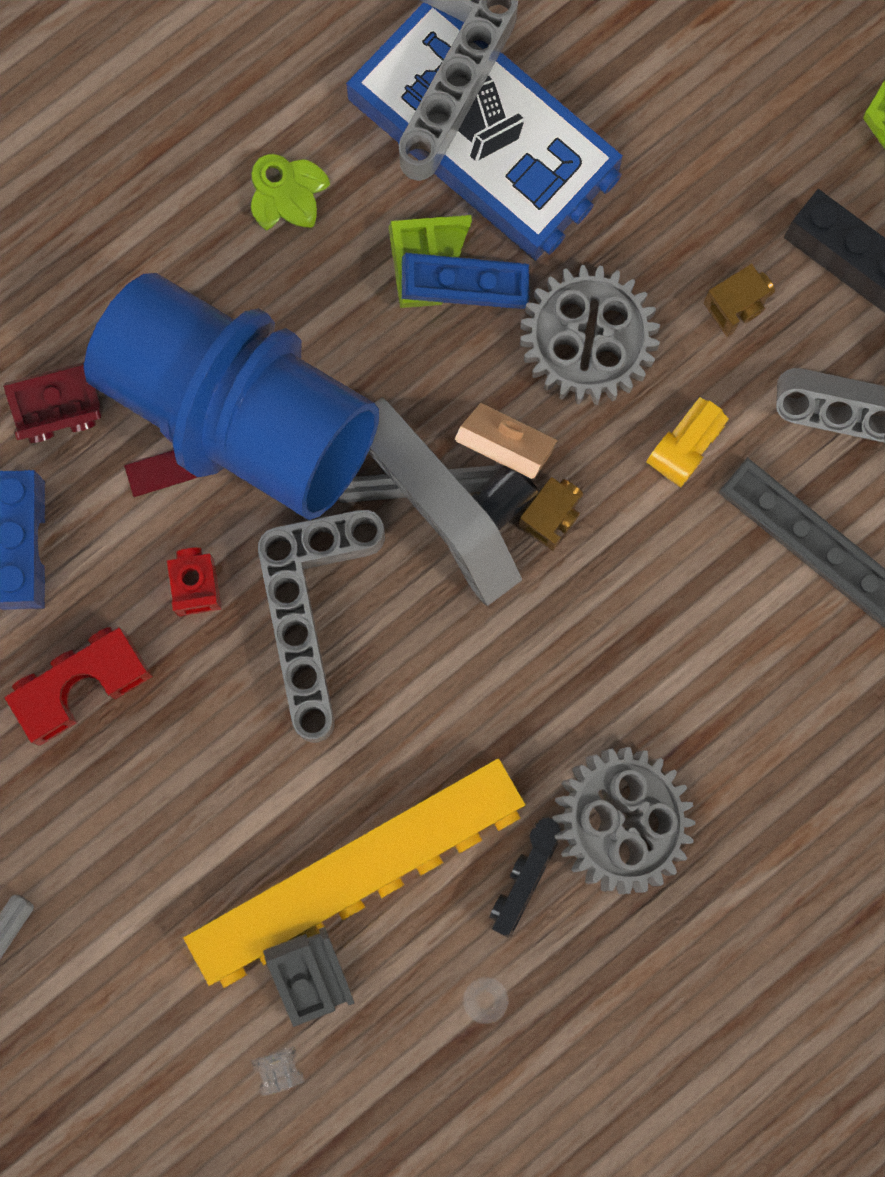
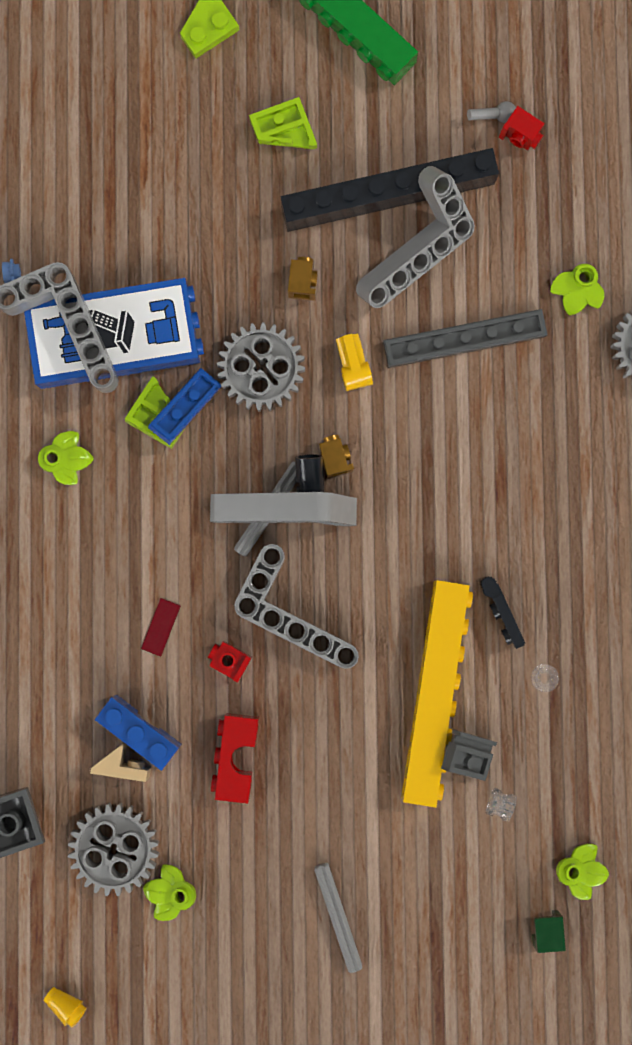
camera: 55 degrees left, 5 degrees up
dark red bracket [3,362,103,443] -> none
blue piece [83,273,379,520] -> none
light nougat plate [455,403,558,479] -> none
light grey gear [553,747,695,894] -> none

